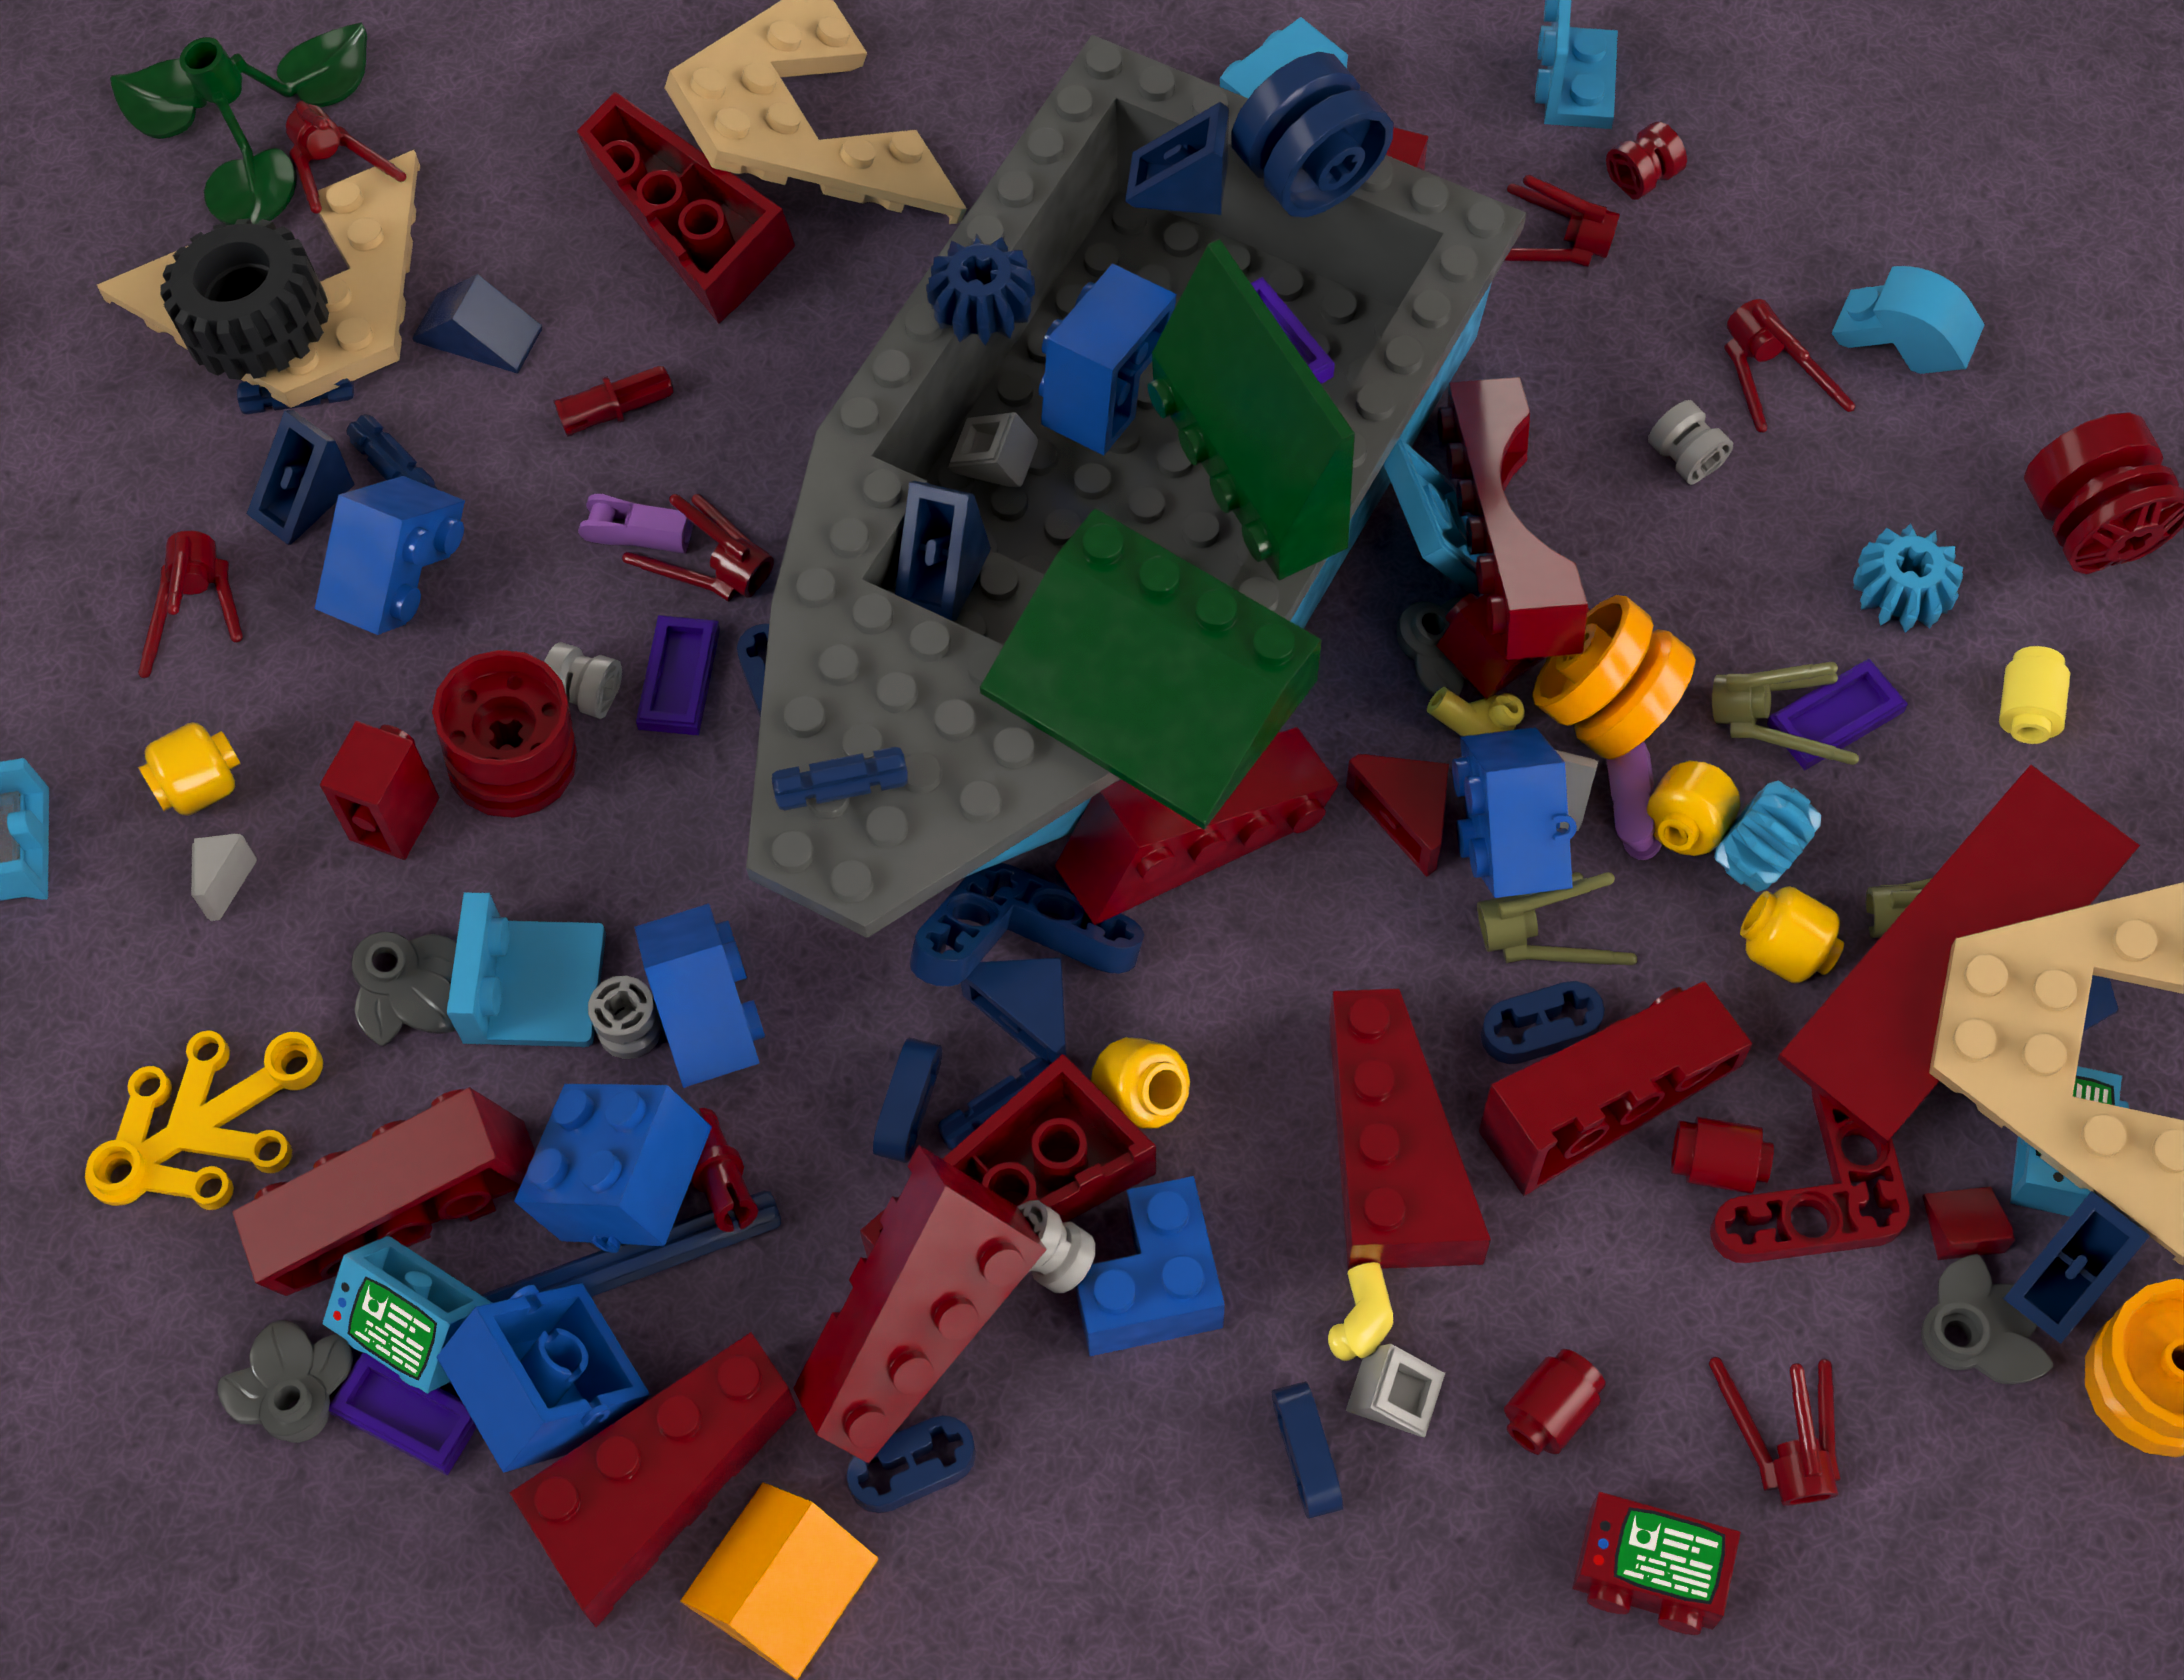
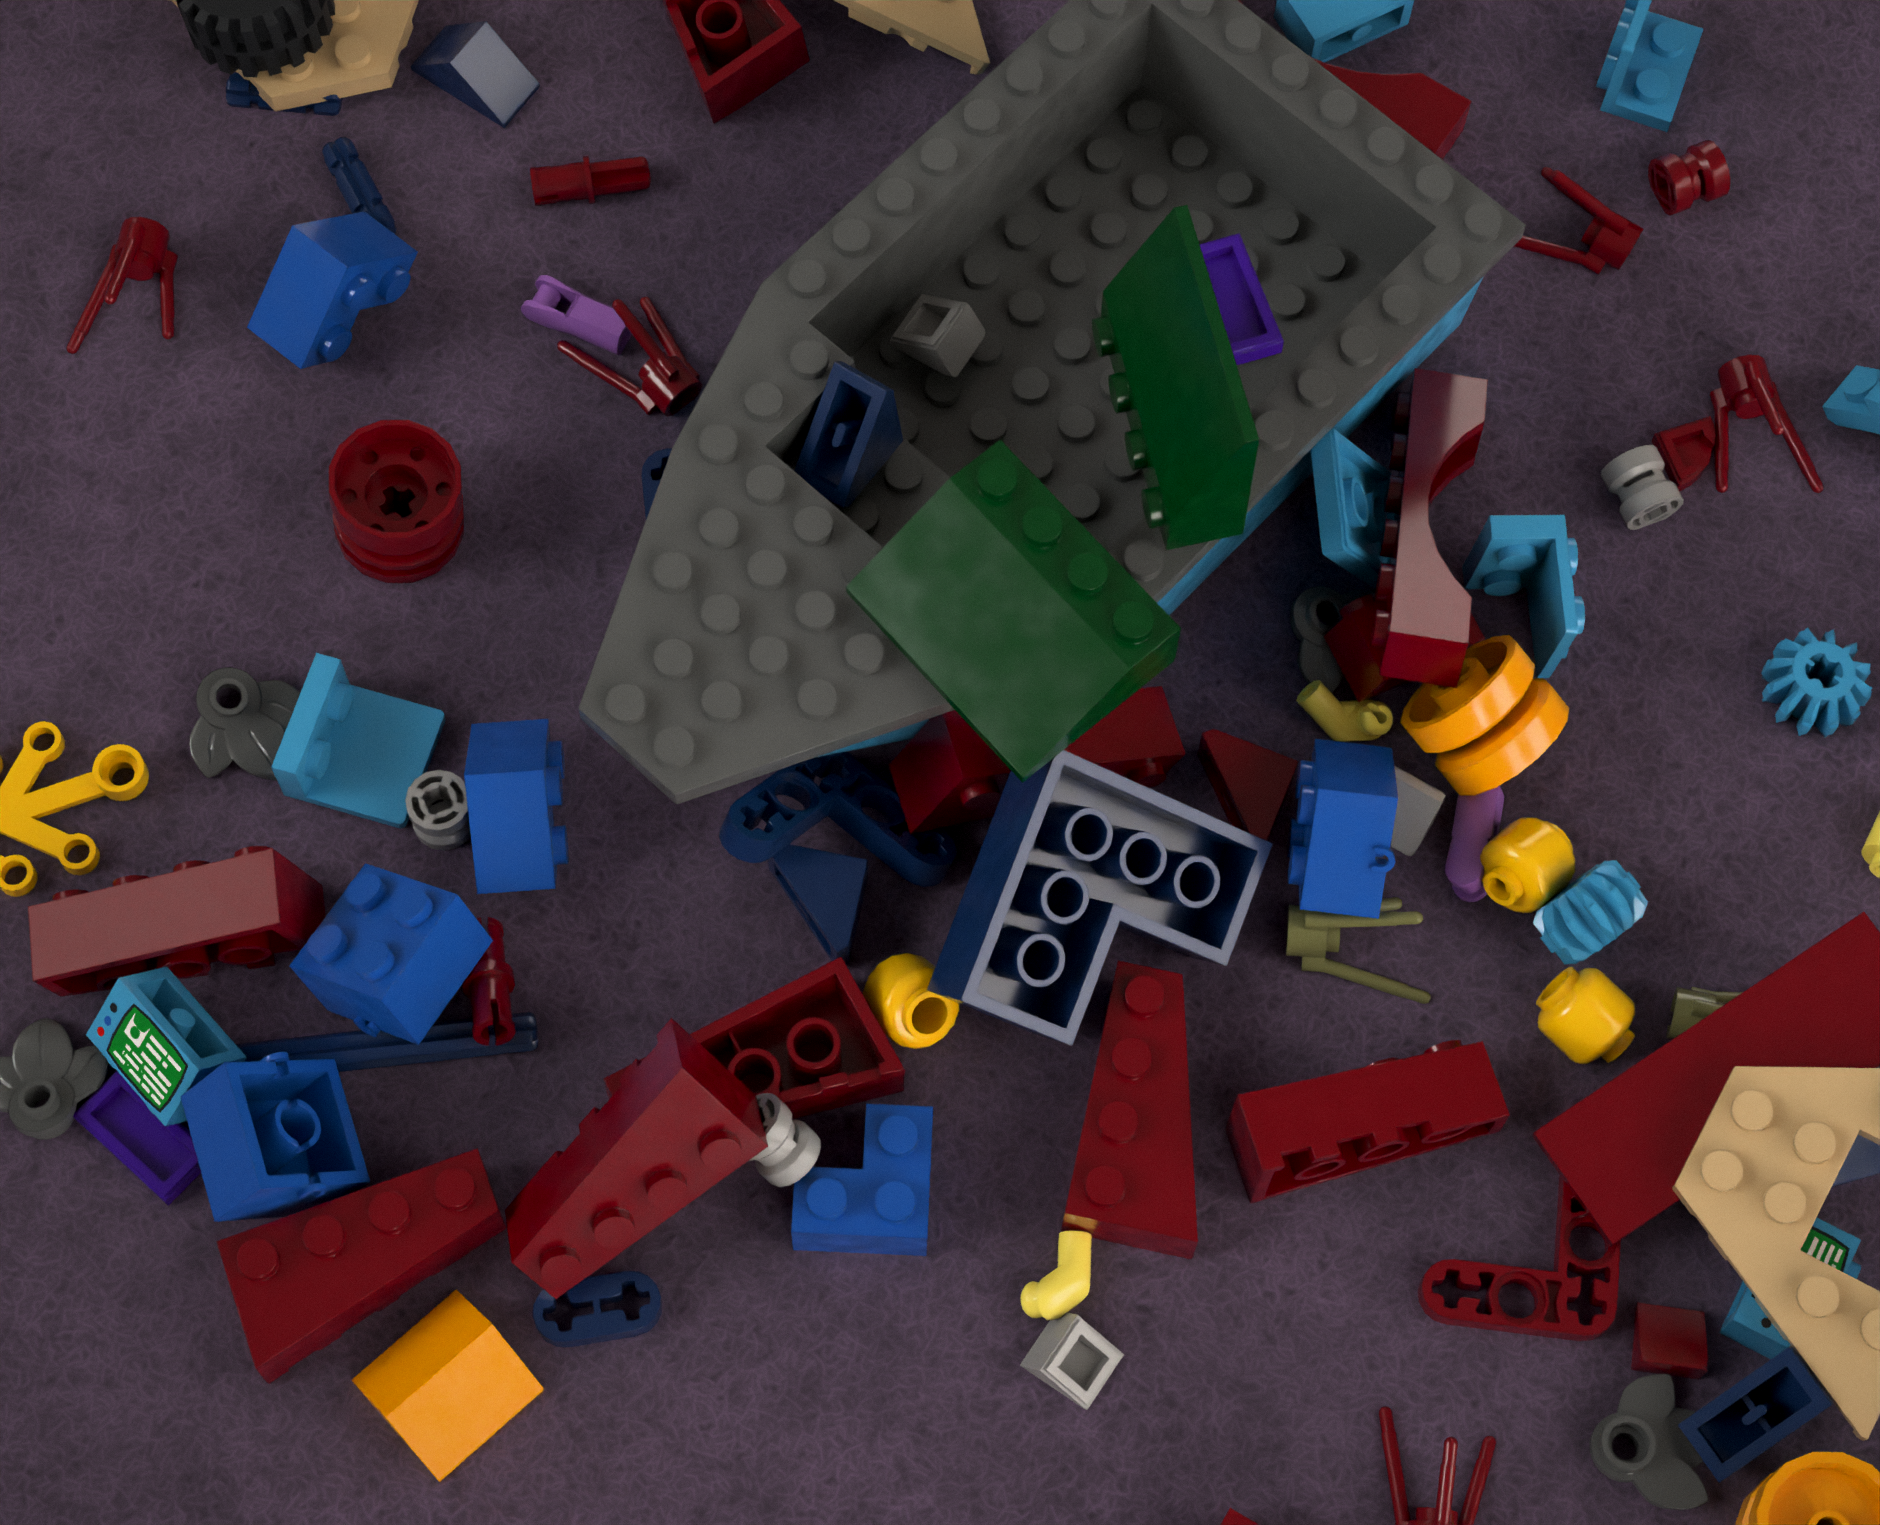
camera: 10 degrees right, 5 degrees up
yellow head [138,722,241,816] -> none
light grey slope [191,834,257,921] -> none
dark blue slope [246,410,355,545] -> none
dark red brick [319,721,440,860] -> none
light grey wheel [544,642,622,719] -> none
dark purple tile [636,615,720,736] -> none
dark blue axle [772,747,908,811] -> none
dark blue beam [873,1037,942,1163] -> none
dark blue gear [926,233,1035,346] -> none
dark blue axle [938,1057,1050,1151] -> none
blue brick [1038,263,1177,456] -> none
dark blue slope [1125,102,1229,215] -> none
dark blue wheel [1231,51,1394,218] -> none
dark blue beam [1272,1381,1343,1519] -> none
dark blue beam [1481,981,1604,1064] -> none
dark red brick [1504,1349,1606,1455] -> none
dark red brick [1670,1116,1774,1194] -> none
olive plant [1712,662,1859,765] -> none
dark purple tile [1767,658,1908,771] -> none
none -> dark blue brick [927,750,1272,1046]
none -> dark azure bracket [1462,515,1585,678]
none -> dark red tile [1651,416,1716,491]

